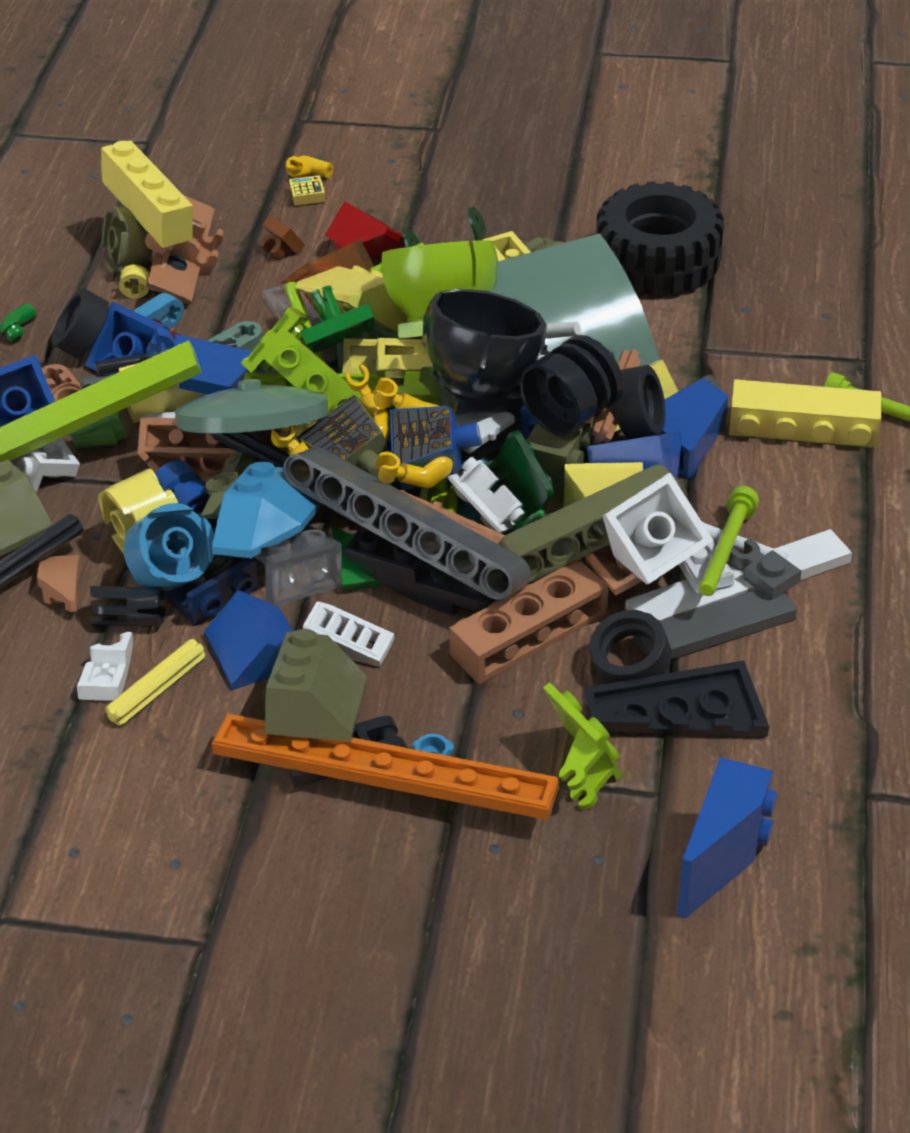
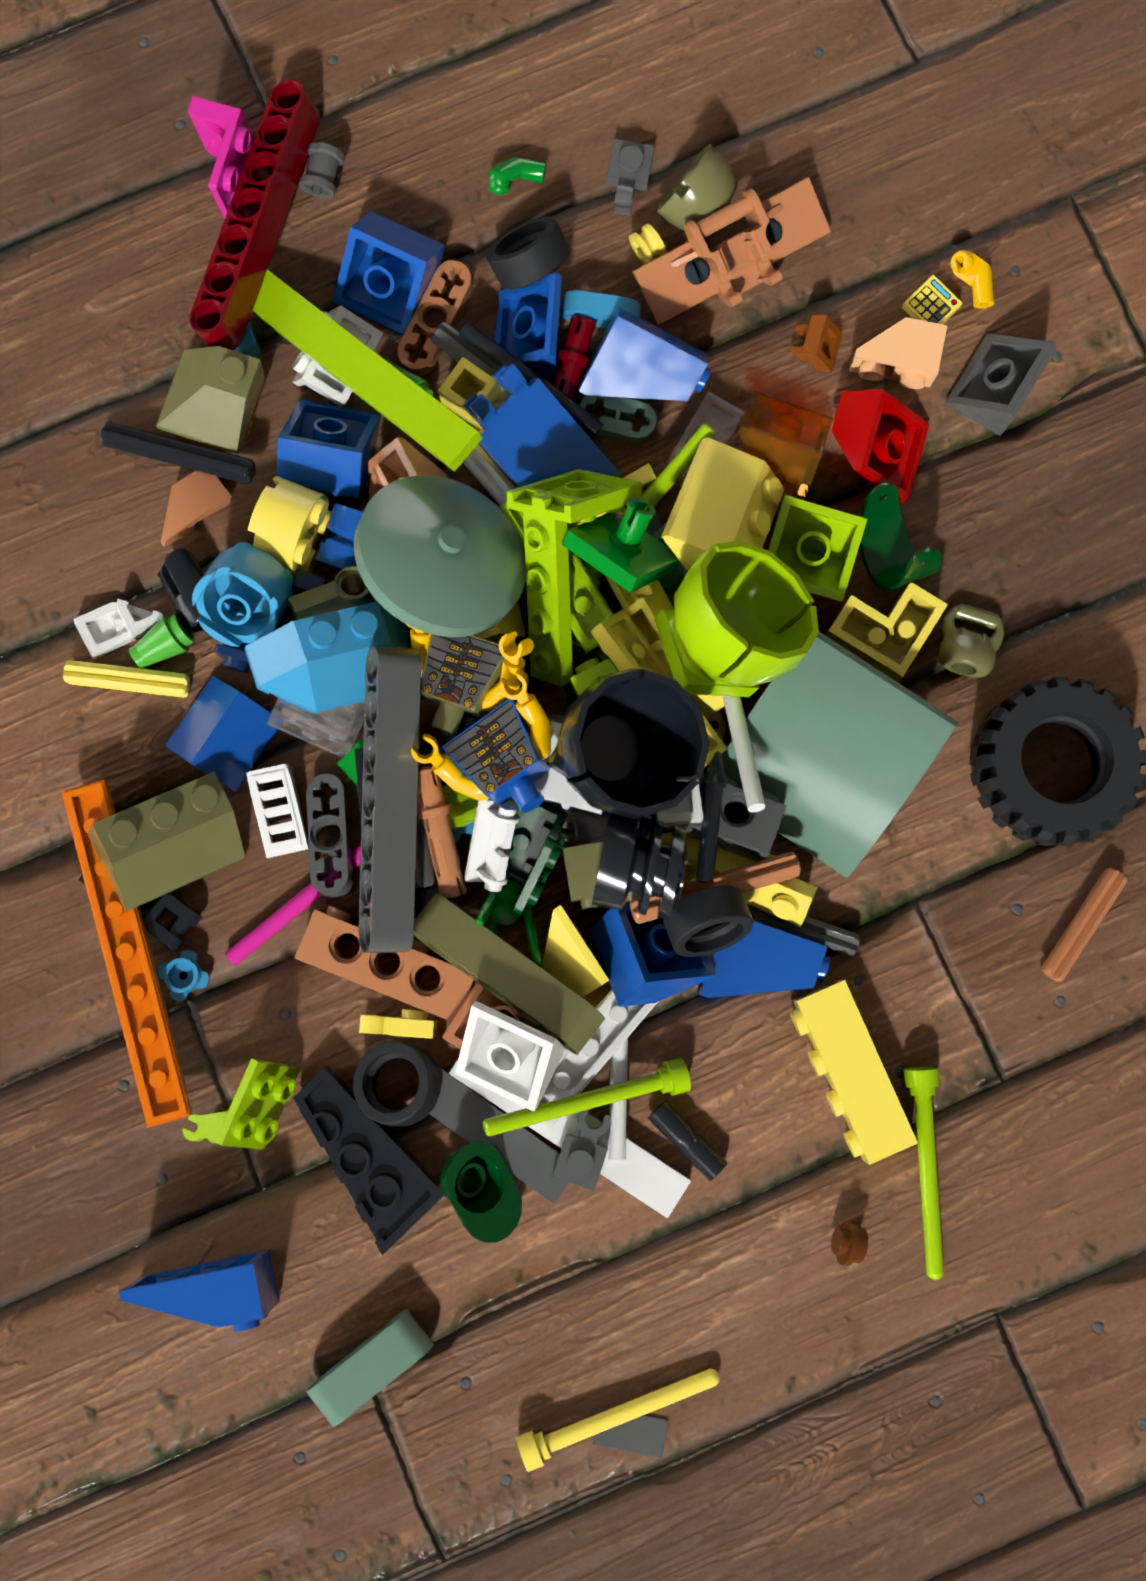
camera: 60 degrees right, 40 degrees up
light yellow brick [101,140,193,248] -> none
none -> bright green cone [129,613,195,669]
none -> dark pink bar [225,844,361,966]
none -> blue slope [277,399,381,498]
none -> dark grey beam [306,773,354,899]
none -> sand green beam [306,1309,434,1427]
none -> light yellow plate [359,1009,438,1039]
none -> dark green piece [440,1141,522,1243]
none -> slope [579,307,711,401]
none -> dark grey plate [607,139,654,216]
none -> black piece [647,1100,728,1181]
none -> light nougat slope [849,317,947,389]
none -> dark grey slope [946,333,1057,436]
none -> nougat axle [1041,867,1128,982]

